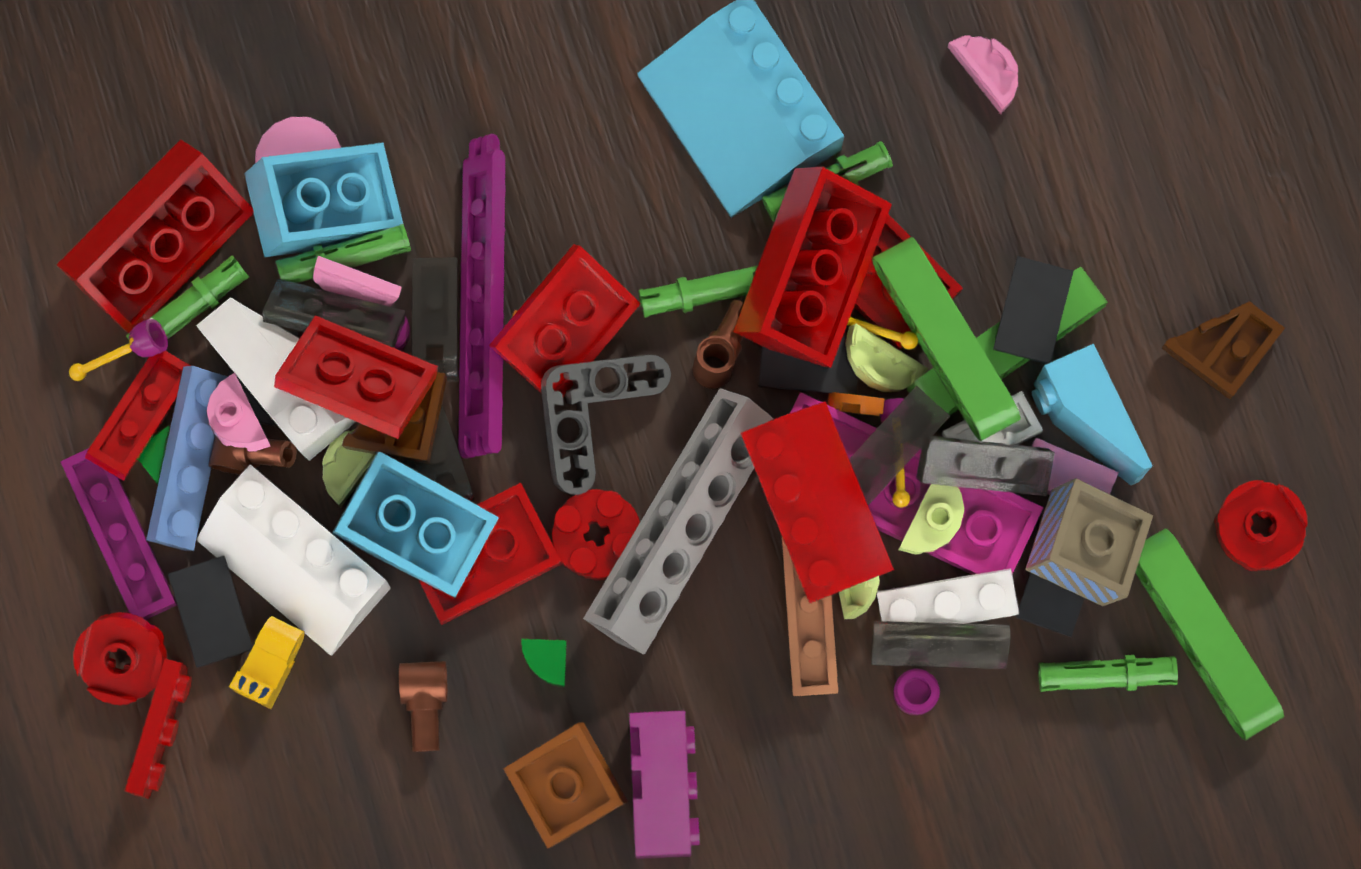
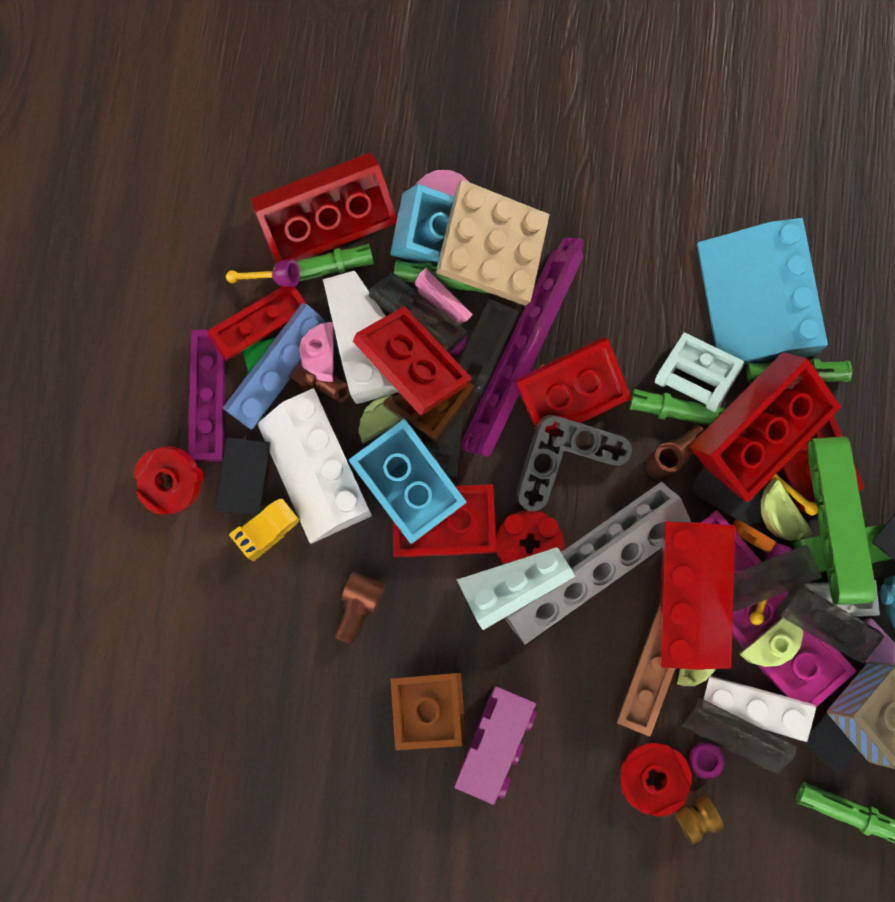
camera: 30 degrees right, 0 degrees up
red plate [125,659,192,799] -> none
green tile [521,639,567,687] -> none
none -> tan plate [436,180,550,306]
none -> light aqua wing [457,547,575,630]
none -> red plate [619,742,692,817]
none -> light aqua plate [655,332,744,413]
none -> pearl gold wheel [674,795,724,845]

